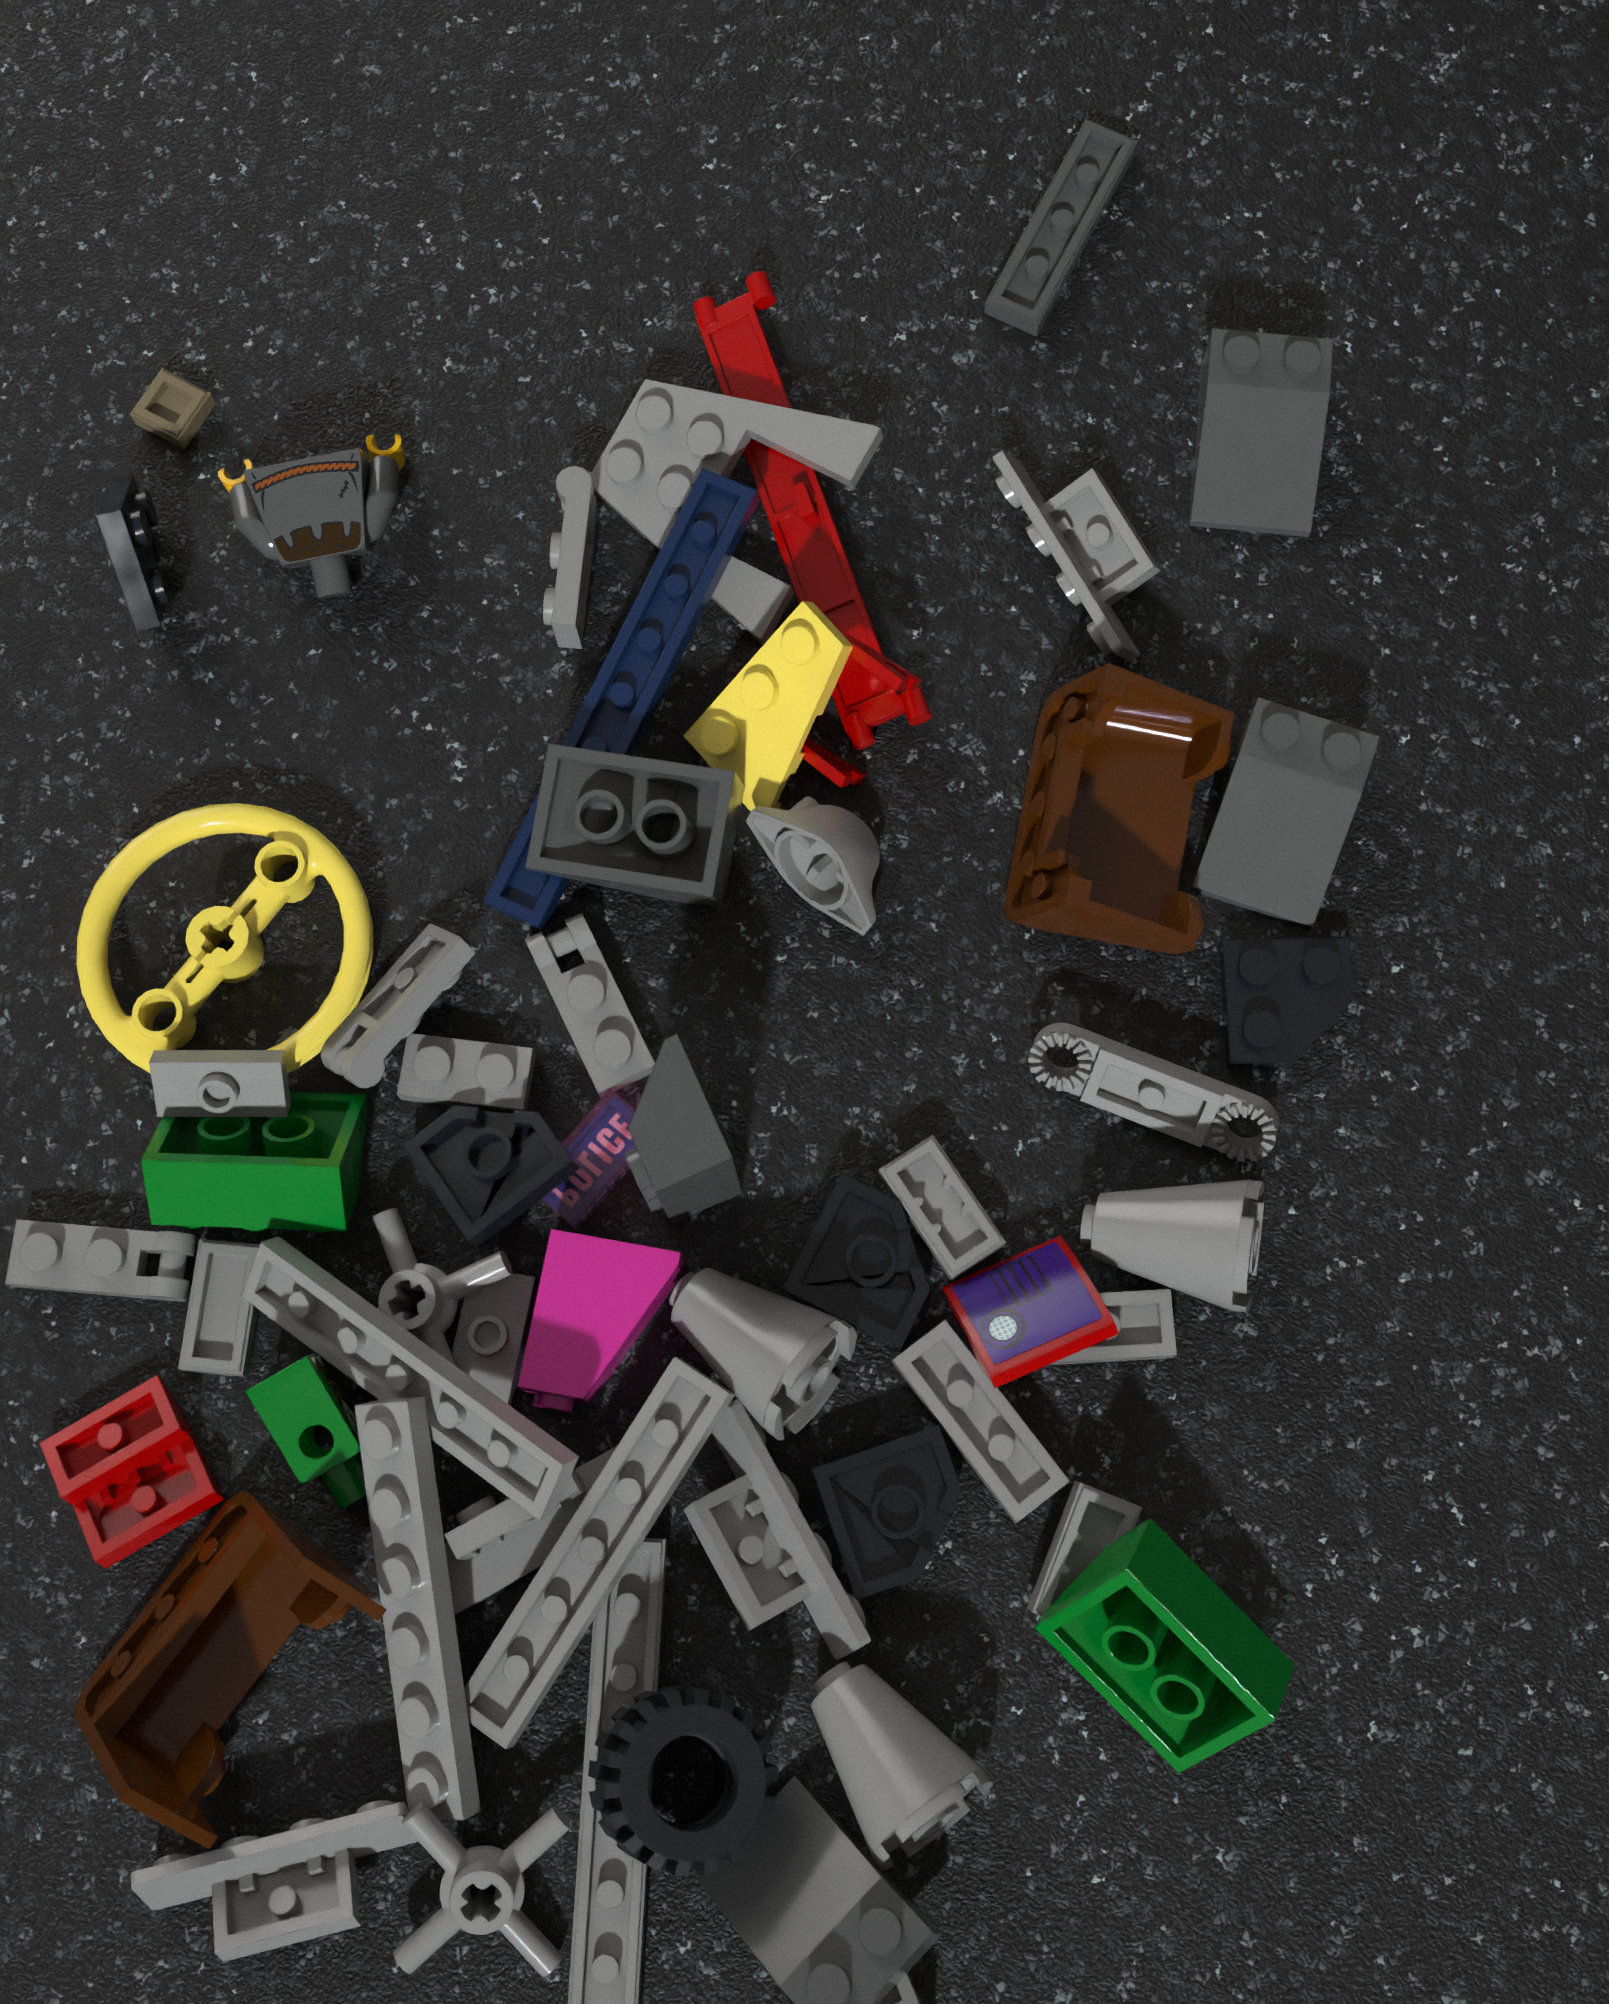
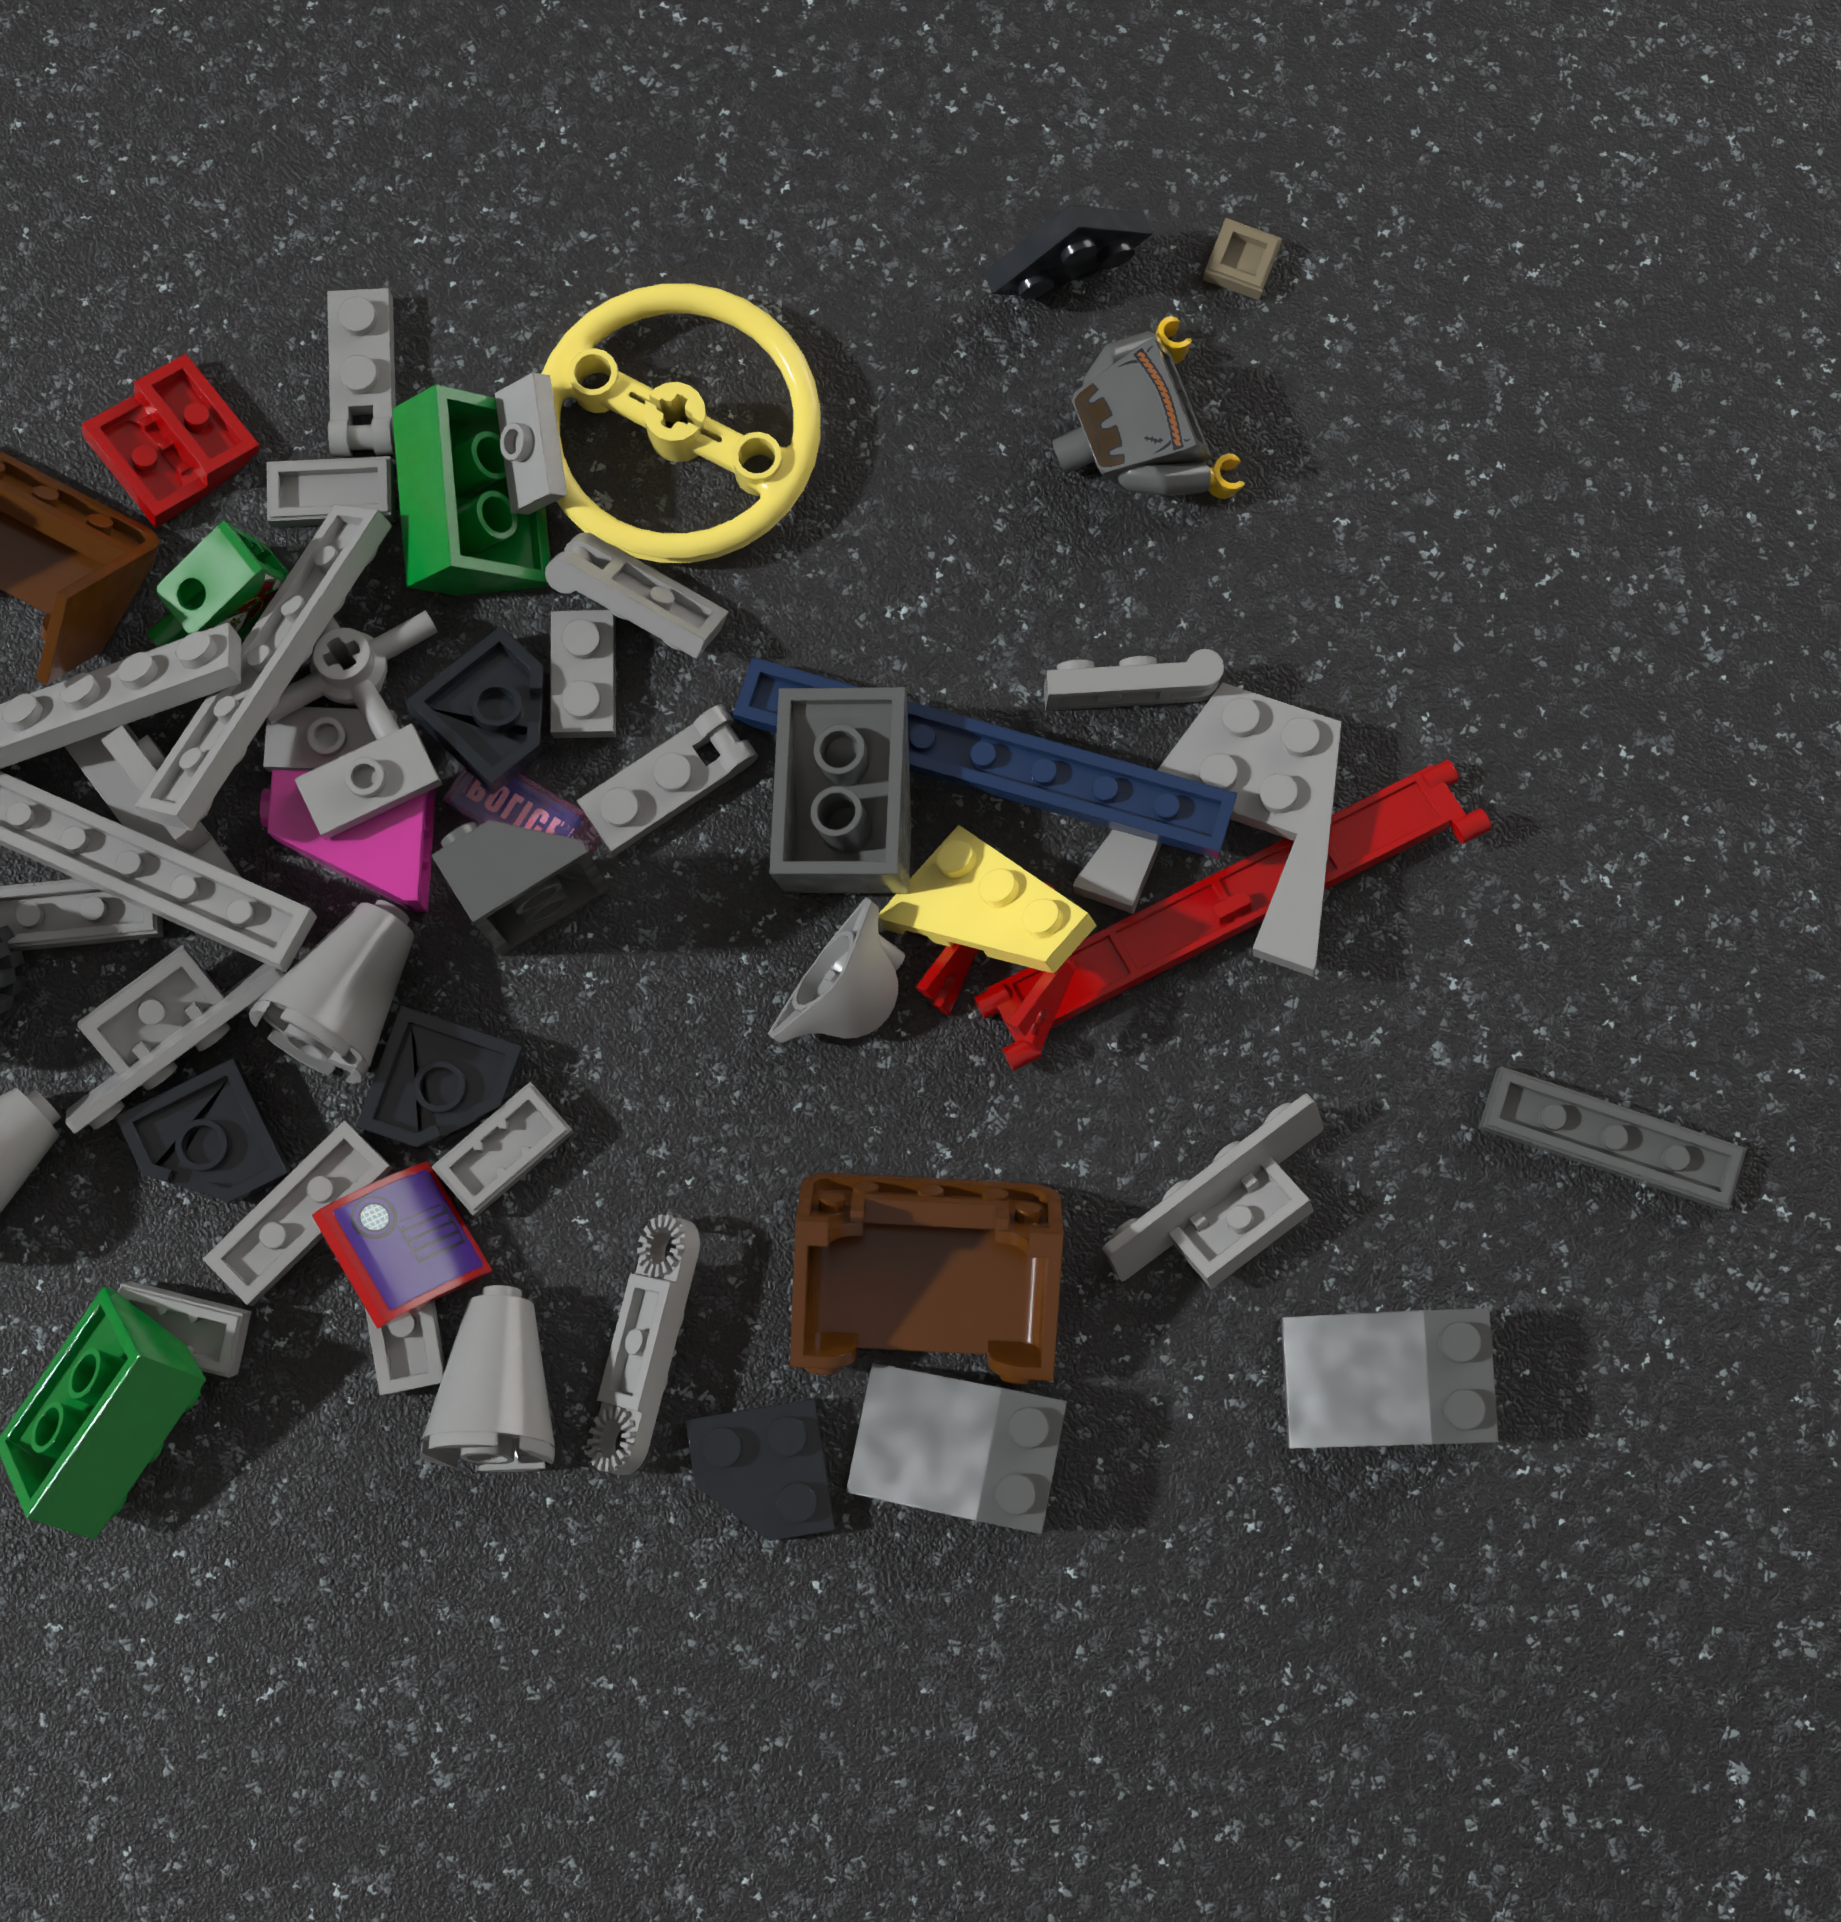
camera: 75 degrees right, 5 degrees up
none -> light grey plate [294,723,442,840]

